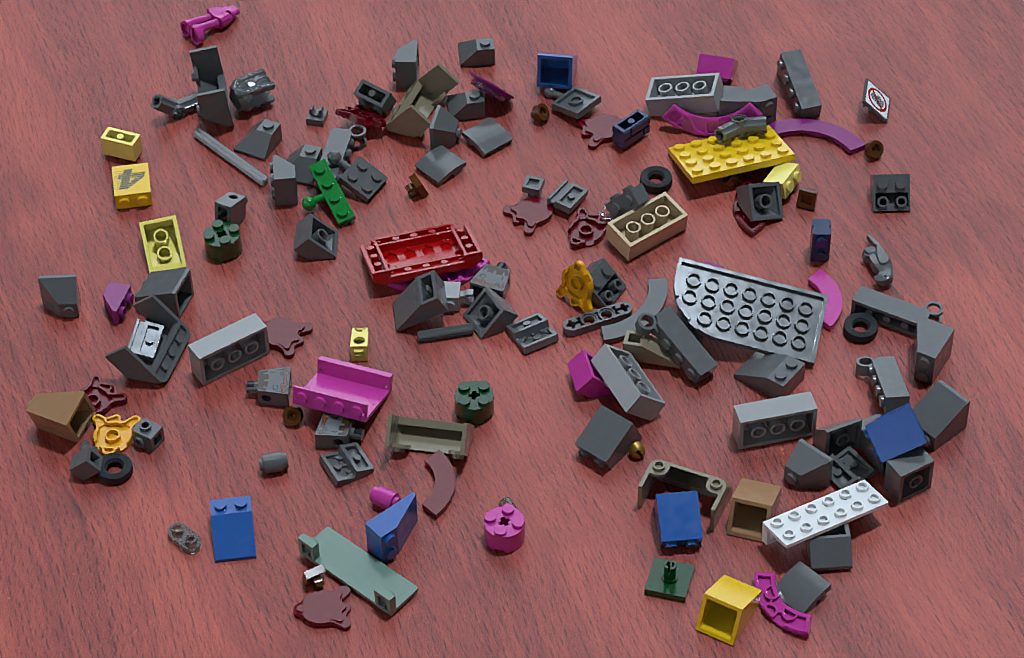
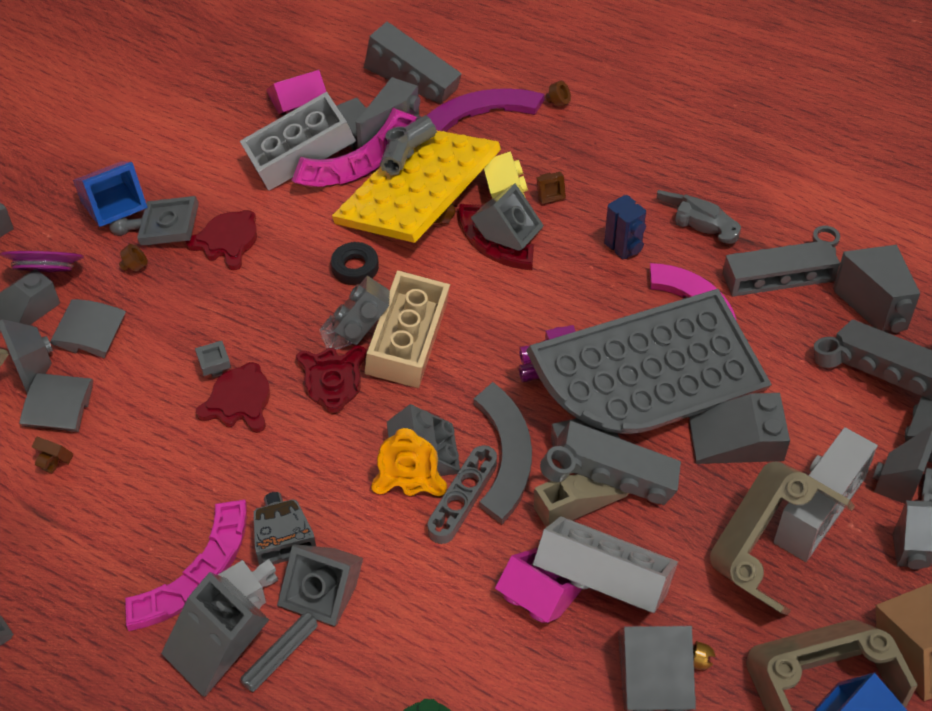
camera: 40 degrees left, 5 degrees up
red slope [360,224,483,285] -> none
dark grey slope [506,312,559,354] -> none
dark grey plate [547,179,588,214] -> none
dark blue brick [612,109,650,149] -> none
black tyre [843,313,878,344] -> none
piece [862,78,891,123] -> none
dark grey slope [870,174,911,212] -> none
none -> dark tan windscreen [710,461,855,615]

